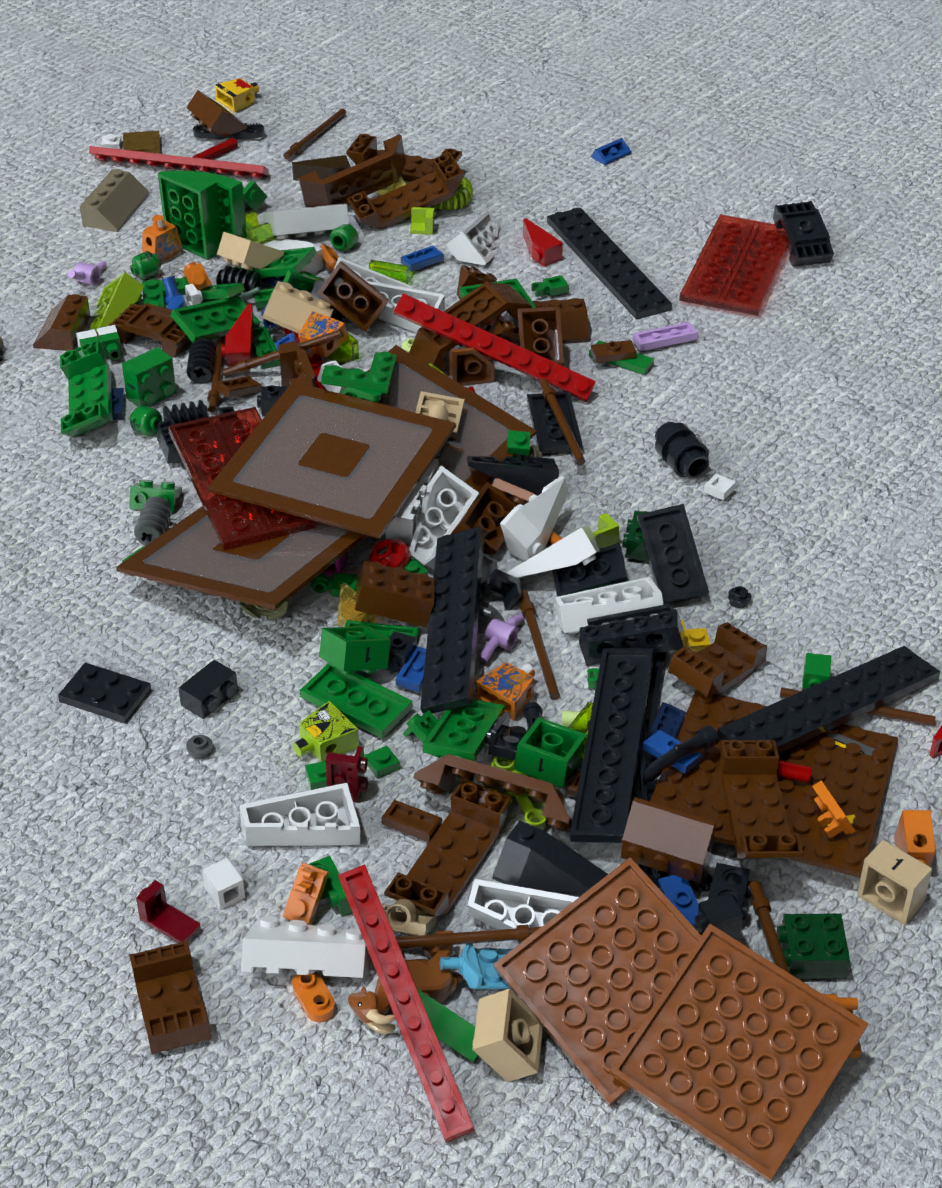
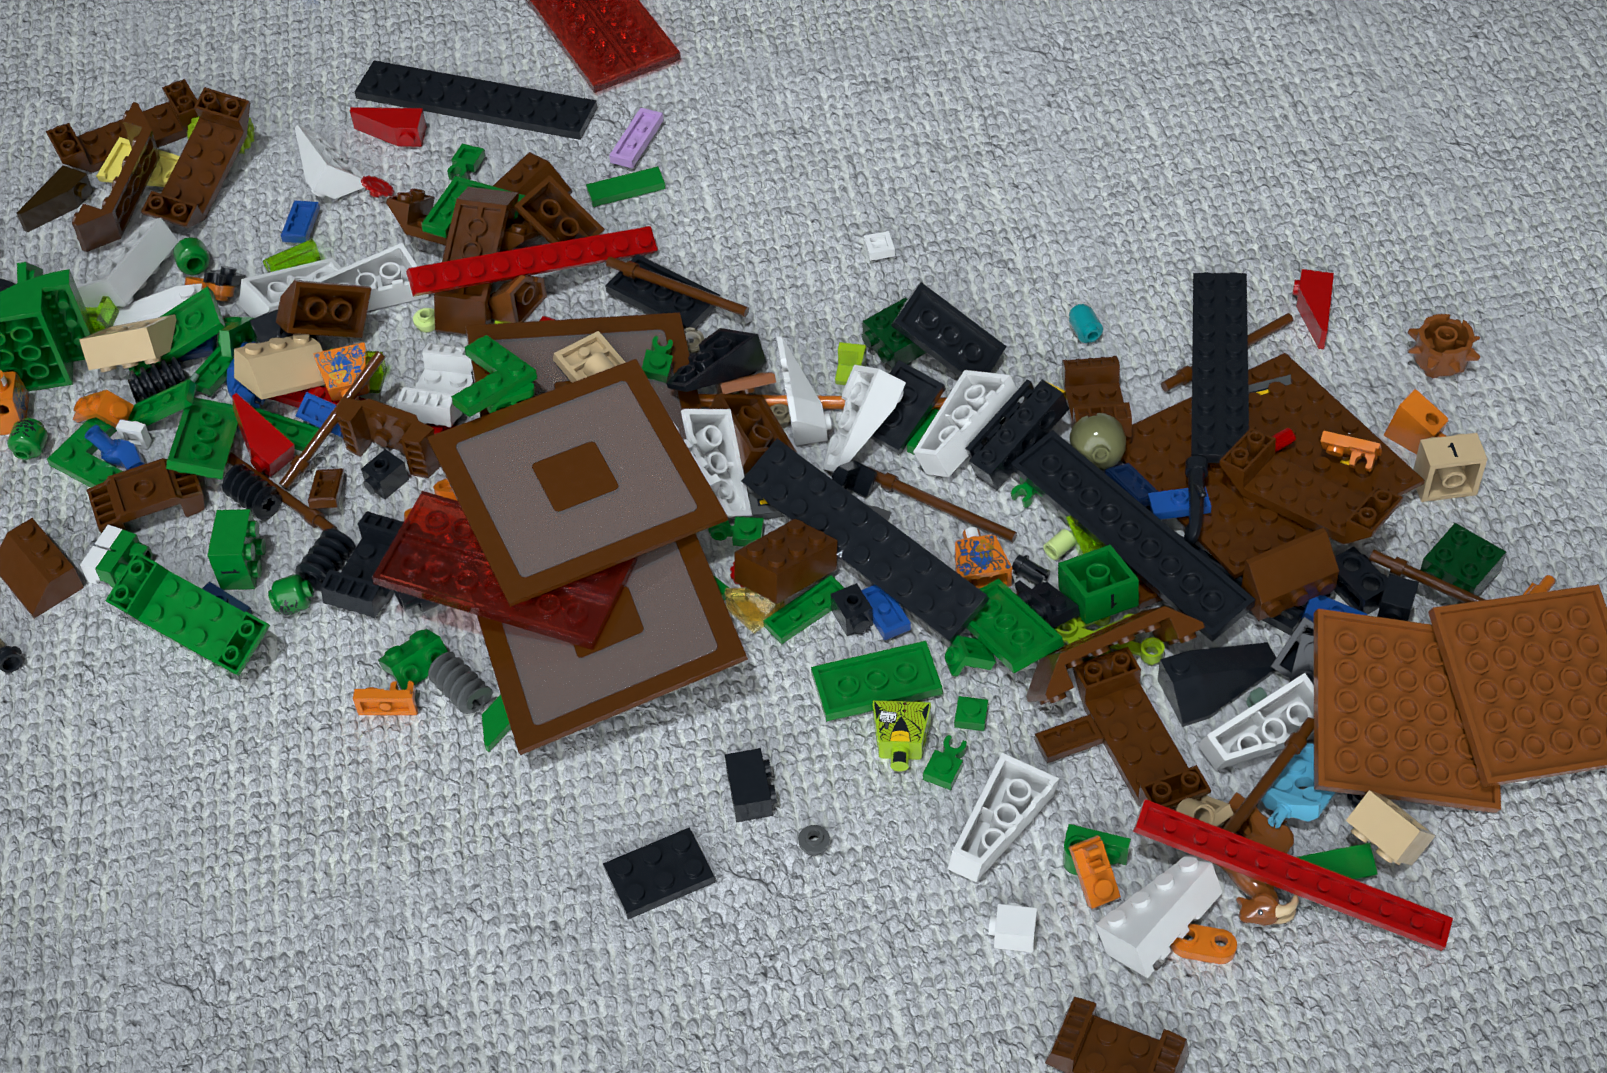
camera: 45 degrees left, 10 degrees up
lime wedge [90,272,144,336] -> none
dark red bracket [136,880,201,943] -> none
green brick [319,626,391,674] -> none
dark red bracket [325,746,369,803] -> none
red piece [369,538,410,569] -> none
lime panel [410,207,435,235] -> none
lavender piece [478,614,524,663] -> none
green plate [506,430,530,455] -> none
reddish brown plate [590,340,637,363] -> none
black piece [655,422,709,479] -> none
black plate [728,586,752,608] -> none
green brick [802,653,832,689] -> none
none -> black plate [203,266,246,286]
none -> orange plate [353,681,418,715]
none -> red piece [361,175,395,198]
none -> green plate [642,336,673,383]
none -> teal brick [1069,304,1103,343]
none -> olive cylinder [1069,413,1126,471]

